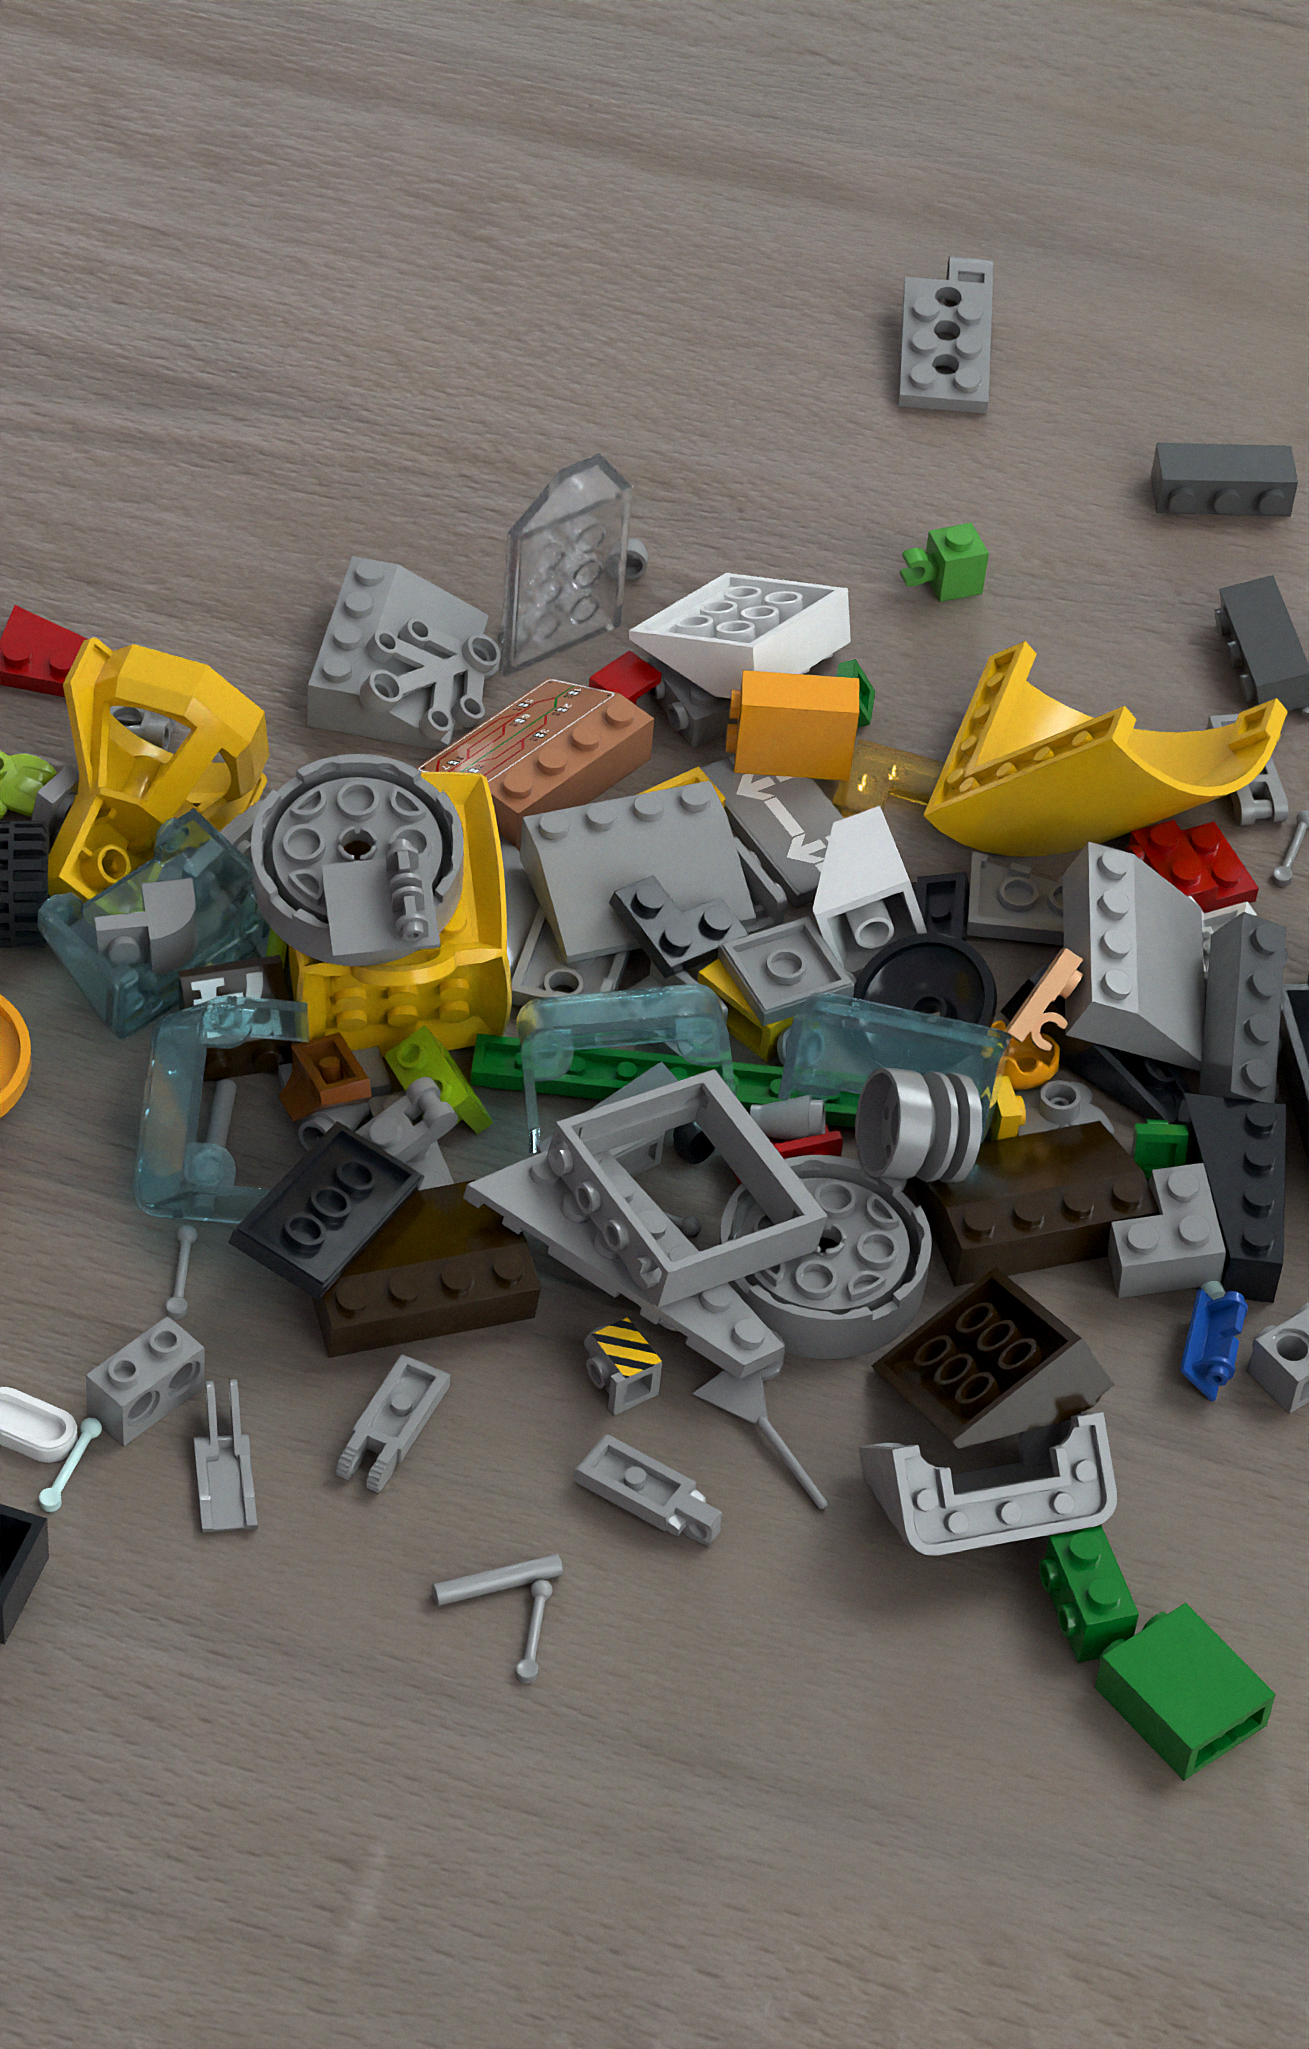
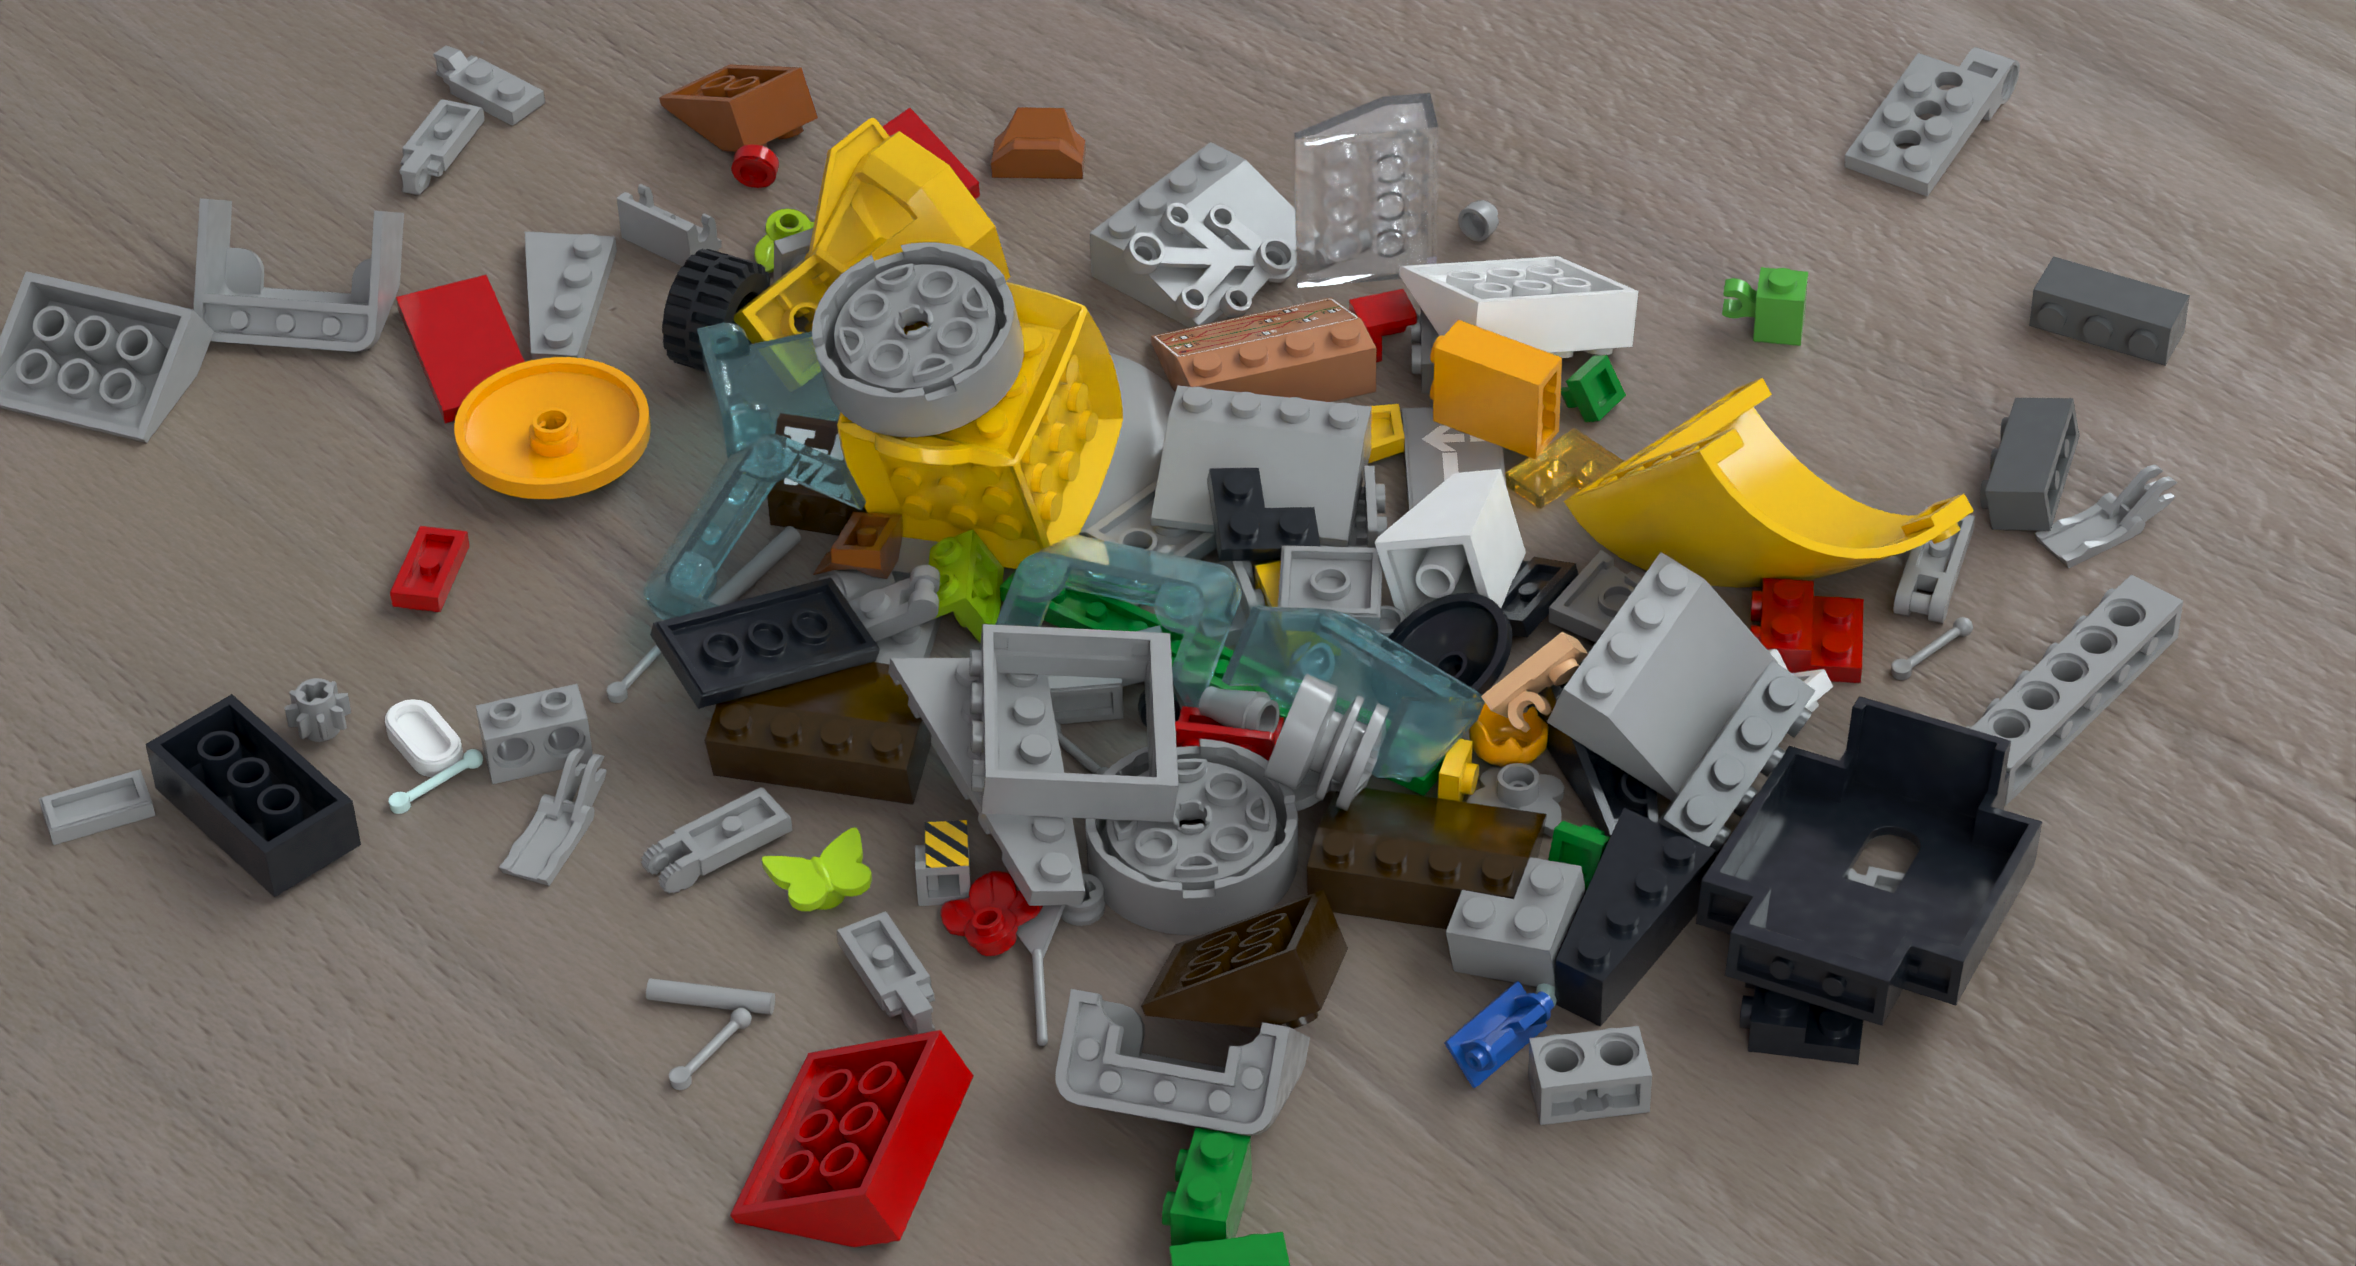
camera: 35 degrees right, 5 degrees down
light grey brick [94,878,198,976] -> none
light grey hinge [321,839,440,959] -> none
none -> red slope [730,1030,974,1247]
none -> lime animal [762,827,872,912]
none -> red plate [940,870,1043,956]
none -> dark orange slope [991,107,1086,179]

